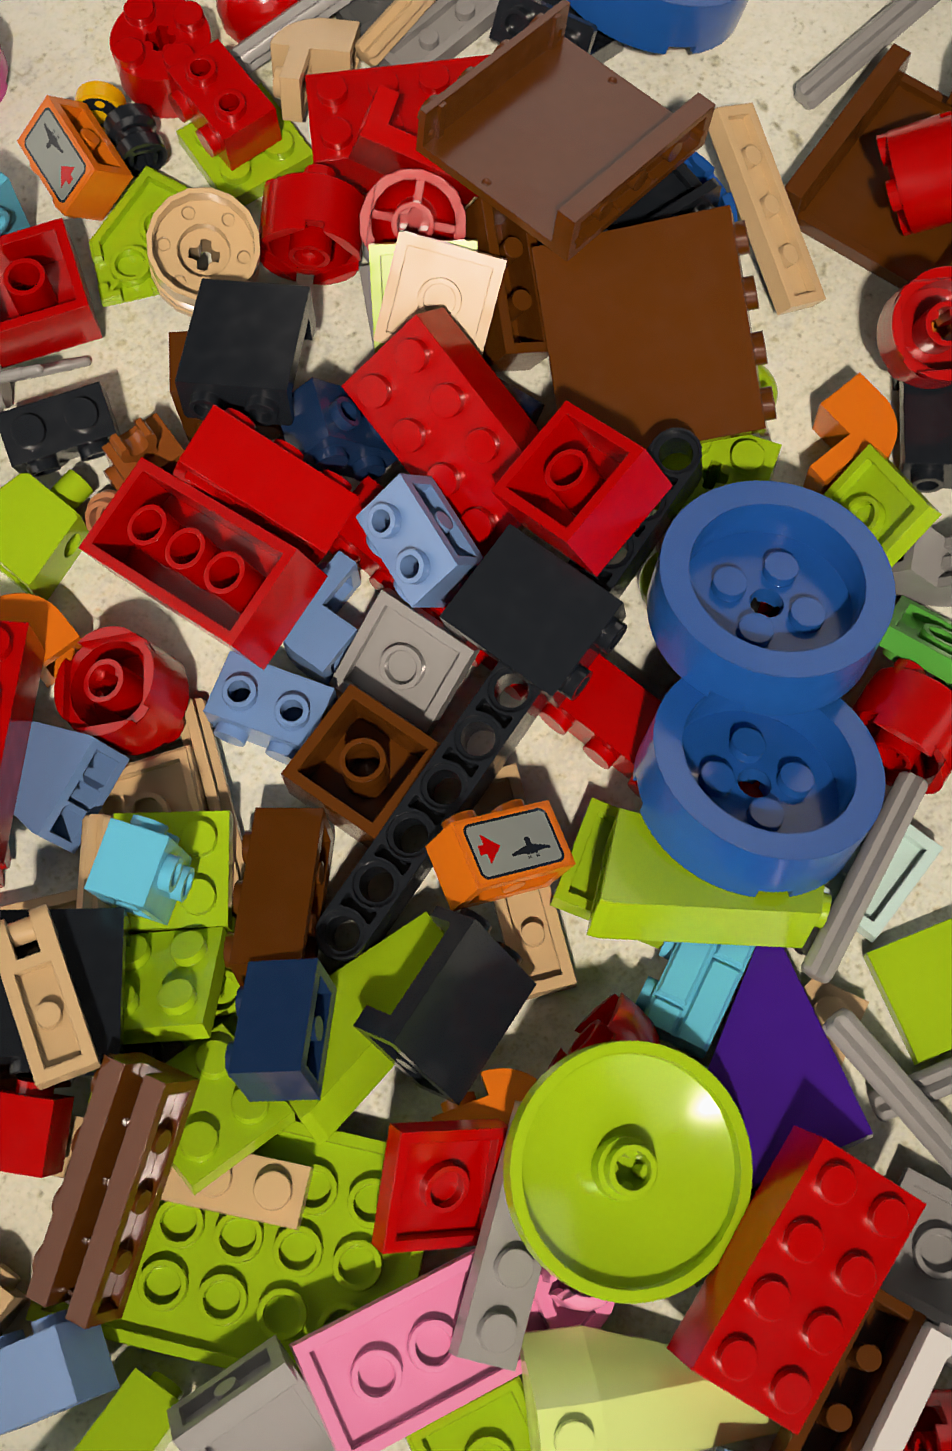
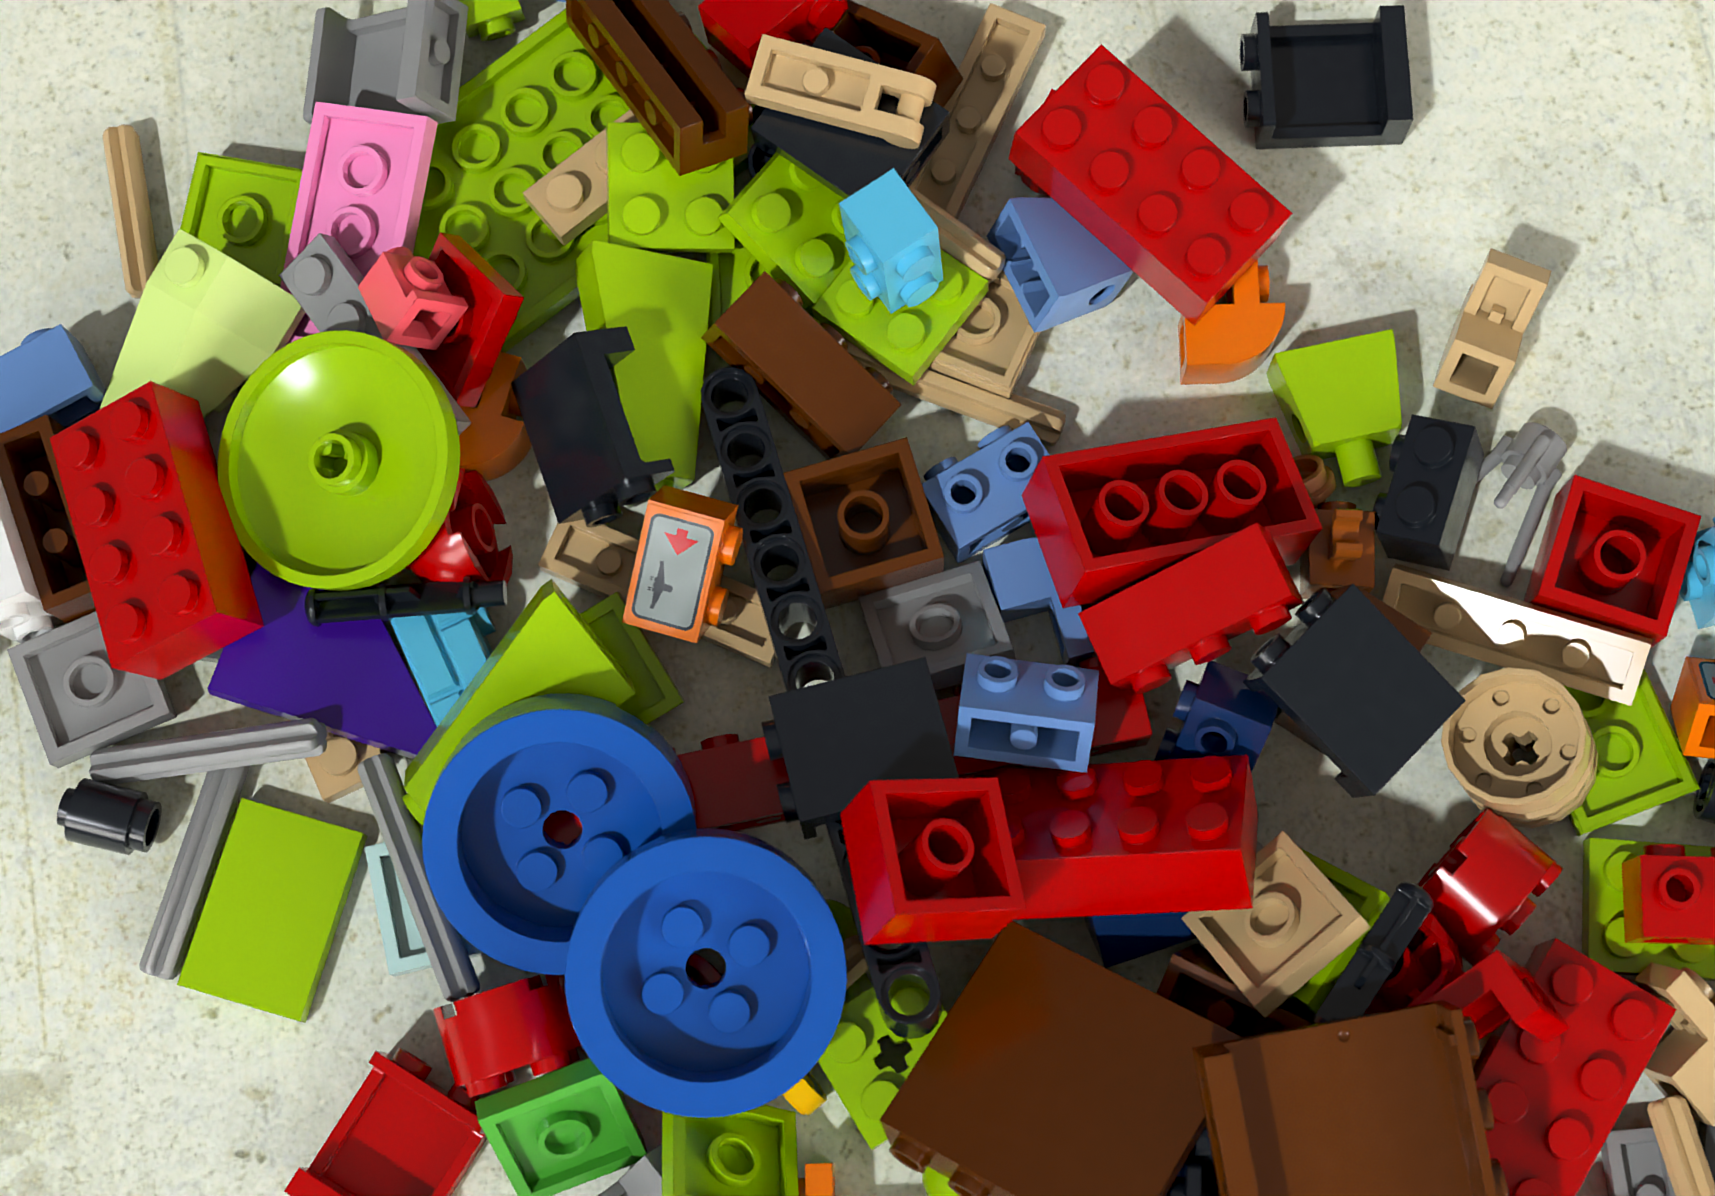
camera: 130 degrees right, 5 degrees up
red brick [54,626,189,755] -> none
dark blue brick [225,958,337,1102] -> none
none -> black piece [304,576,507,627]
none -> coral brick [358,247,468,350]
none -> black piece [1308,882,1434,1025]
none -> tan plate [1383,563,1652,706]

